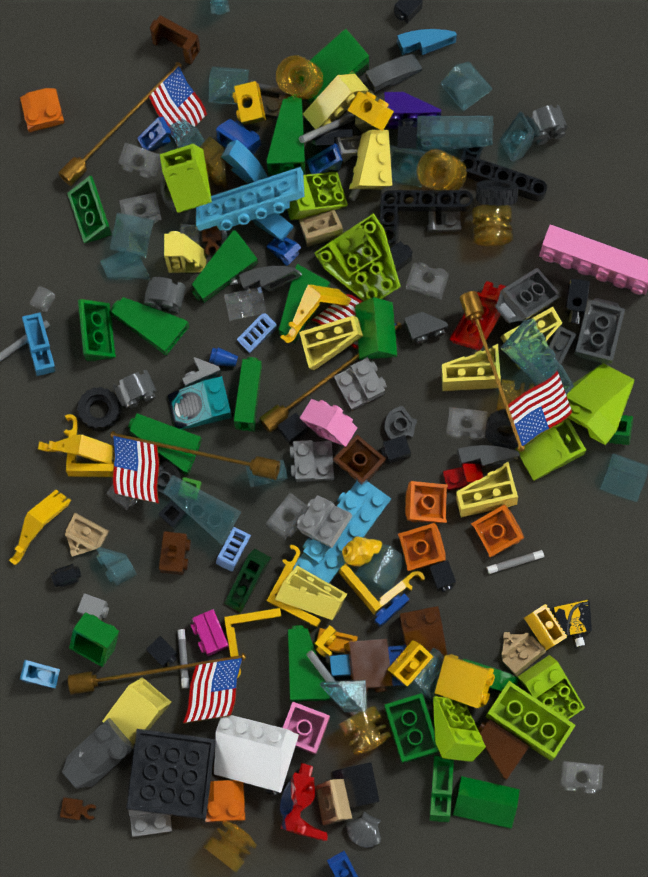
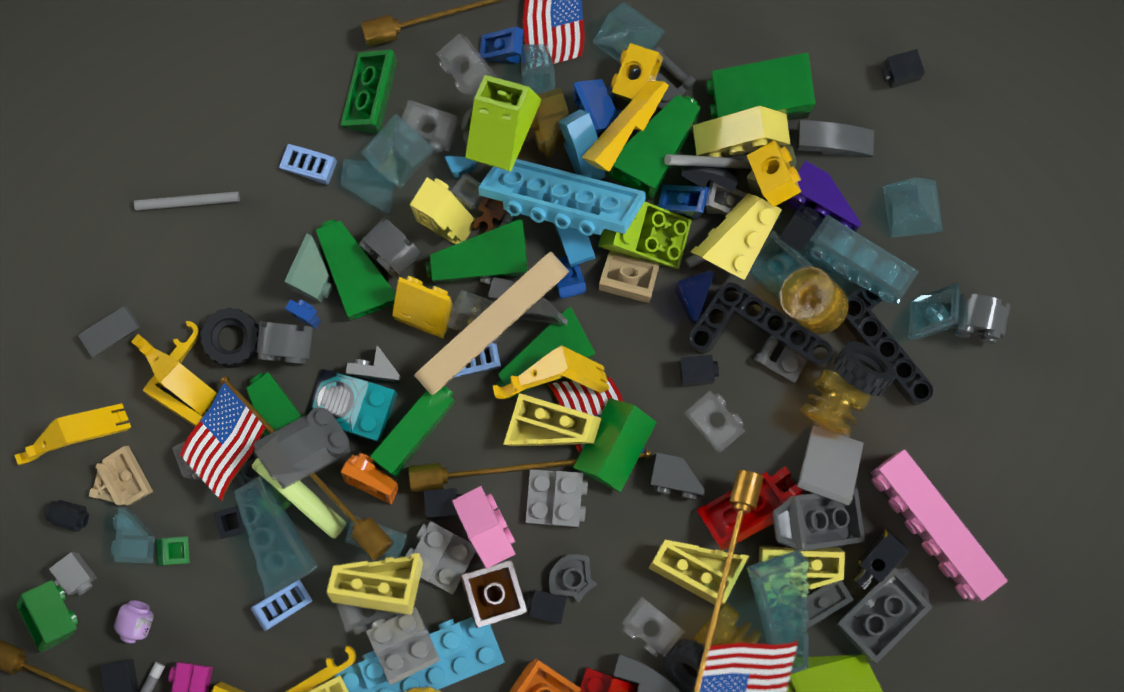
camera: 30 degrees right, 5 degrees up
dark azure slope [22,312,55,376] -> none
clear brick [30,286,55,312] -> none
green slope [78,299,116,362] -> none
reddish brown brick [159,531,191,575] -> none
blue cone [209,347,238,367] -> none
dark green slope [224,549,271,612] -> none
clear yellow wheel [276,55,323,100] -> none
lime wedge [314,213,401,301] -> none
dark azure slope [397,29,457,55] -> none
none -> dark grey slope [78,305,140,358]
none -> lavender head [114,600,154,643]
none -> green slope [156,536,190,566]
none -> yellowish green brick [251,458,346,538]
none -> dark grey slope [254,407,350,489]
none -> light blue slope [279,144,337,185]
none -> sand green slope [284,233,333,303]
none -> blue plate [285,299,321,329]
none -> light yellow wedge [327,553,423,615]
none -> orange slope [341,453,398,505]
none -> yellow slope [392,276,455,339]
none -> tan beam [414,252,569,395]
none -> dark azure slope [445,156,478,179]
none -> yellow slope [581,80,669,171]
none -> clear blue slope [675,271,715,325]
none -> light grey tile [797,425,864,505]

